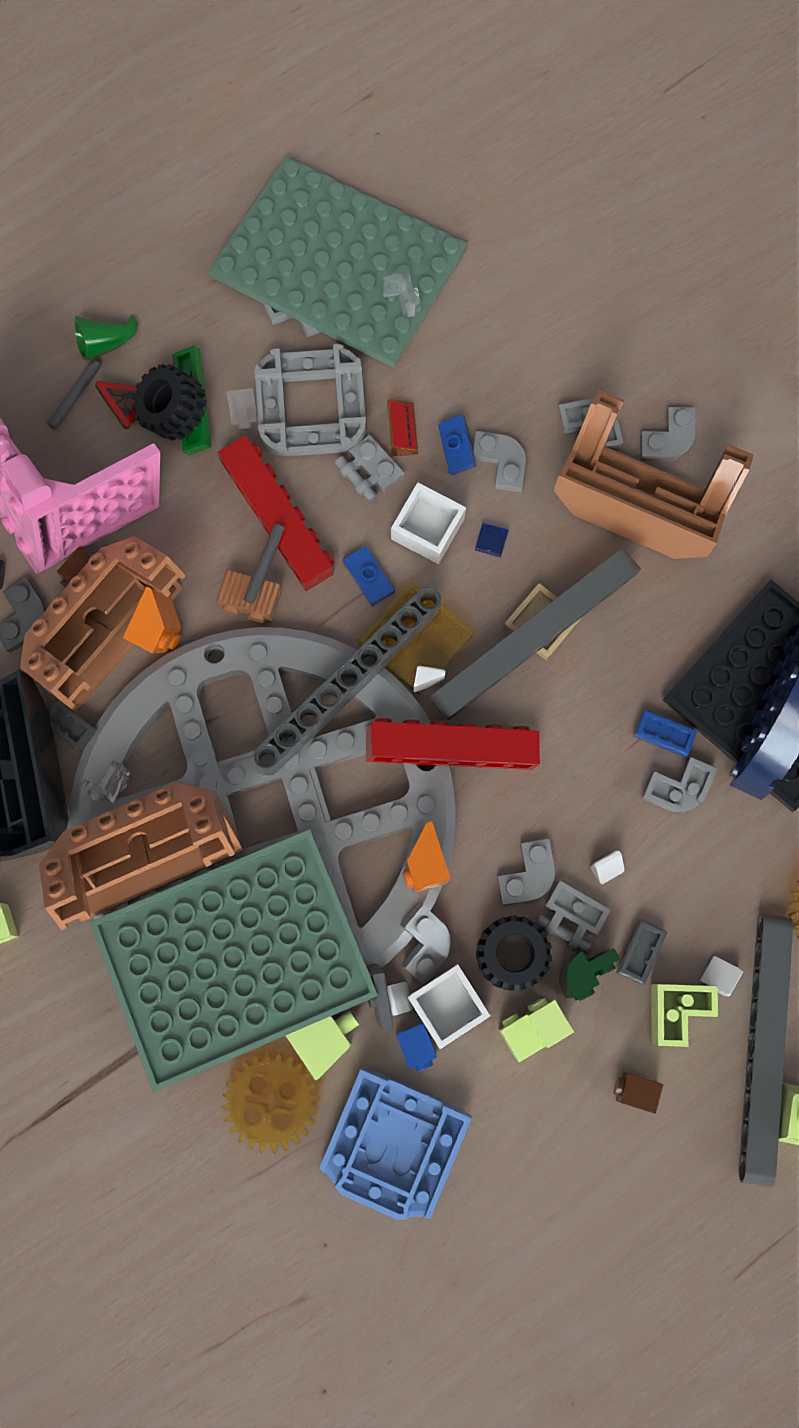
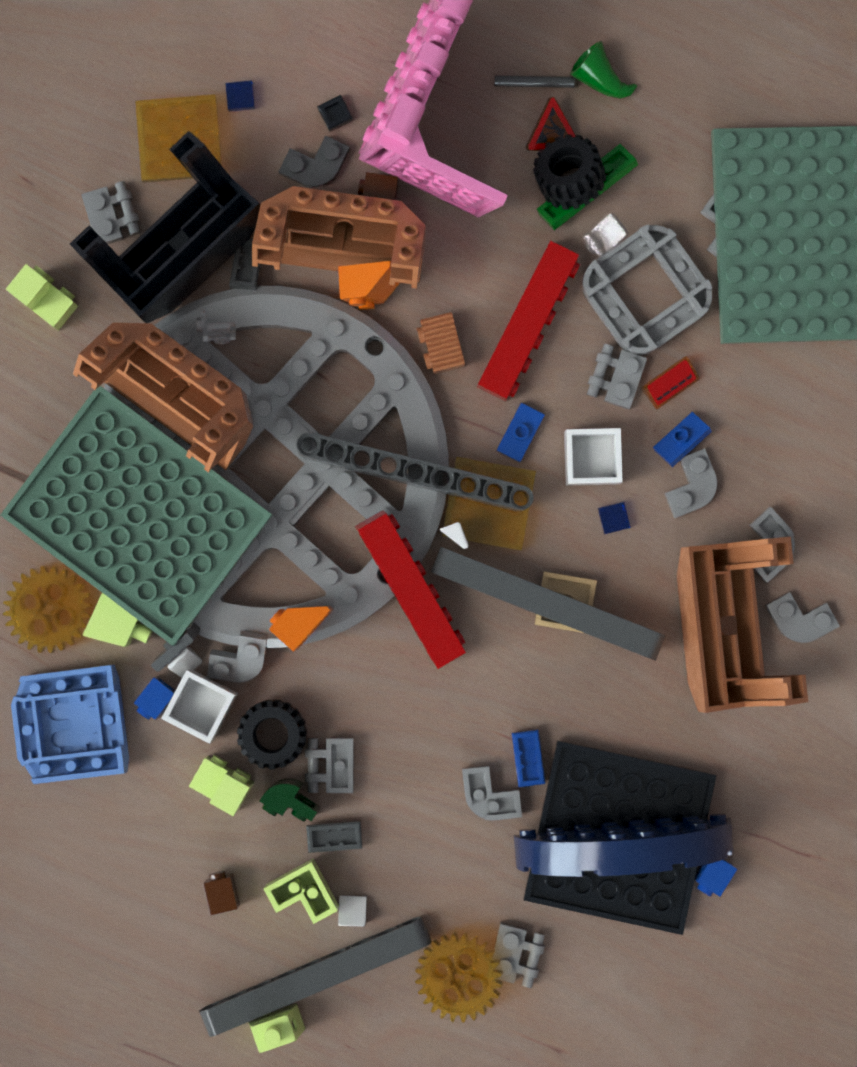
camera: 60 degrees right, 10 degrees up
dark grey bar [243,524,285,604] -> none
clear bracket [382,273,420,318] -> none
light grey plate [497,839,555,906] -> none
white slope [590,850,625,884] -> none

